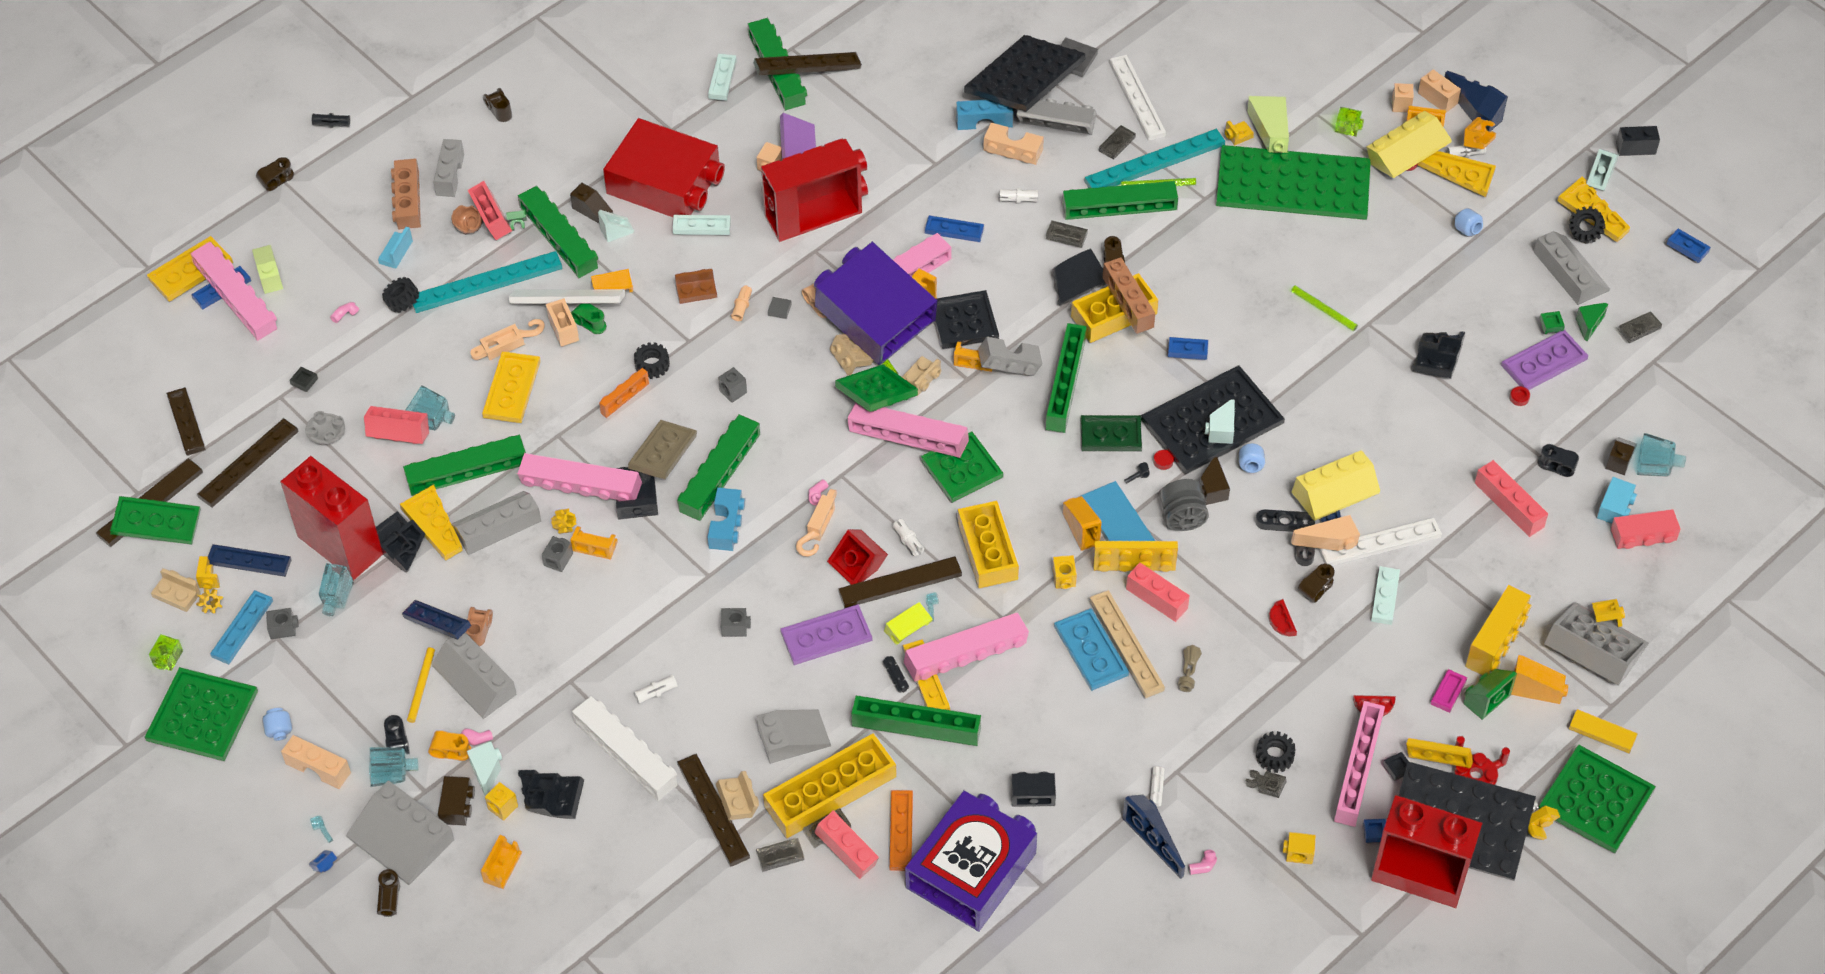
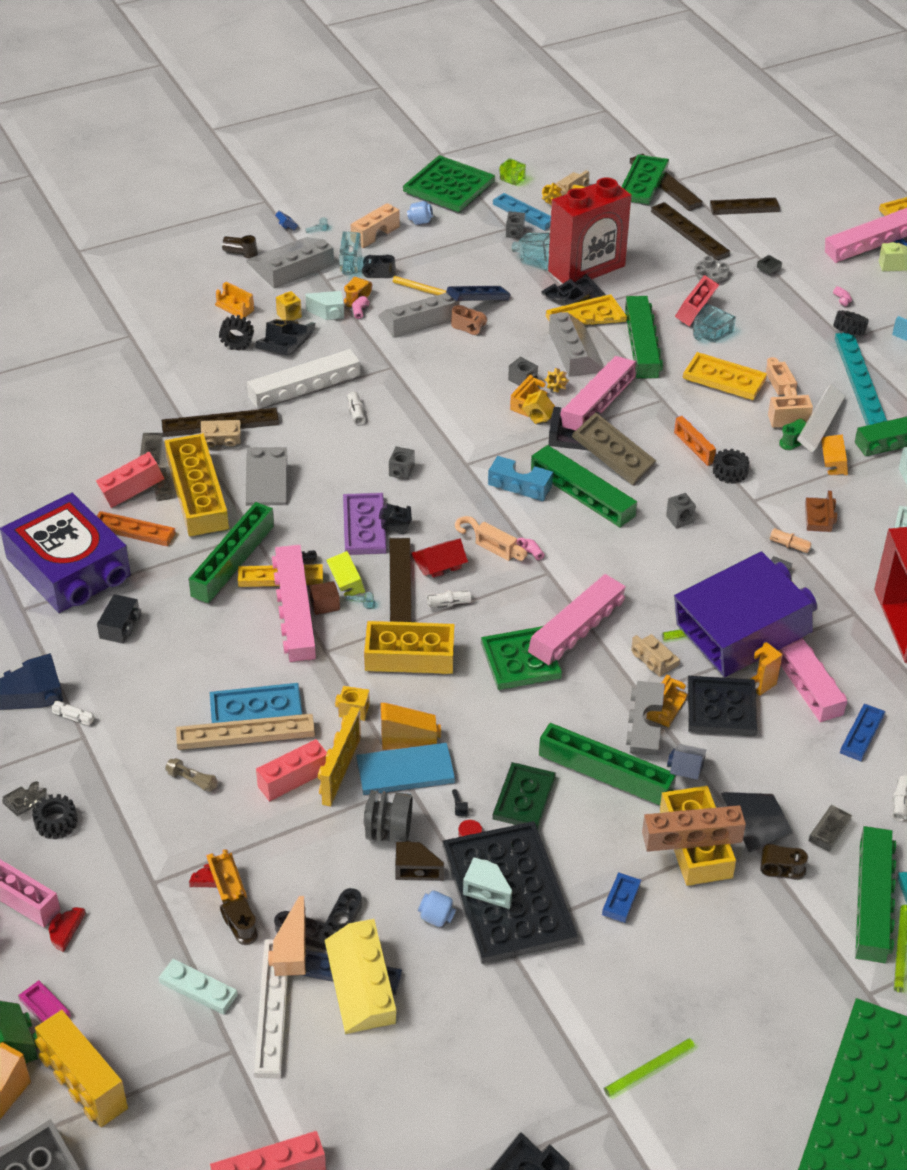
camera: 105 degrees right, 10 degrees down
dark brown brick [438,776,475,826] -> none
green plate [835,364,918,412] -> none
none -> light orange hinge [206,849,248,904]
none -> black tyre [219,315,254,351]
none -> copper panel [309,581,340,615]
none -> black brick [379,503,412,534]
none -> yellow brick [522,390,556,424]
none -> brick [667,744,707,780]

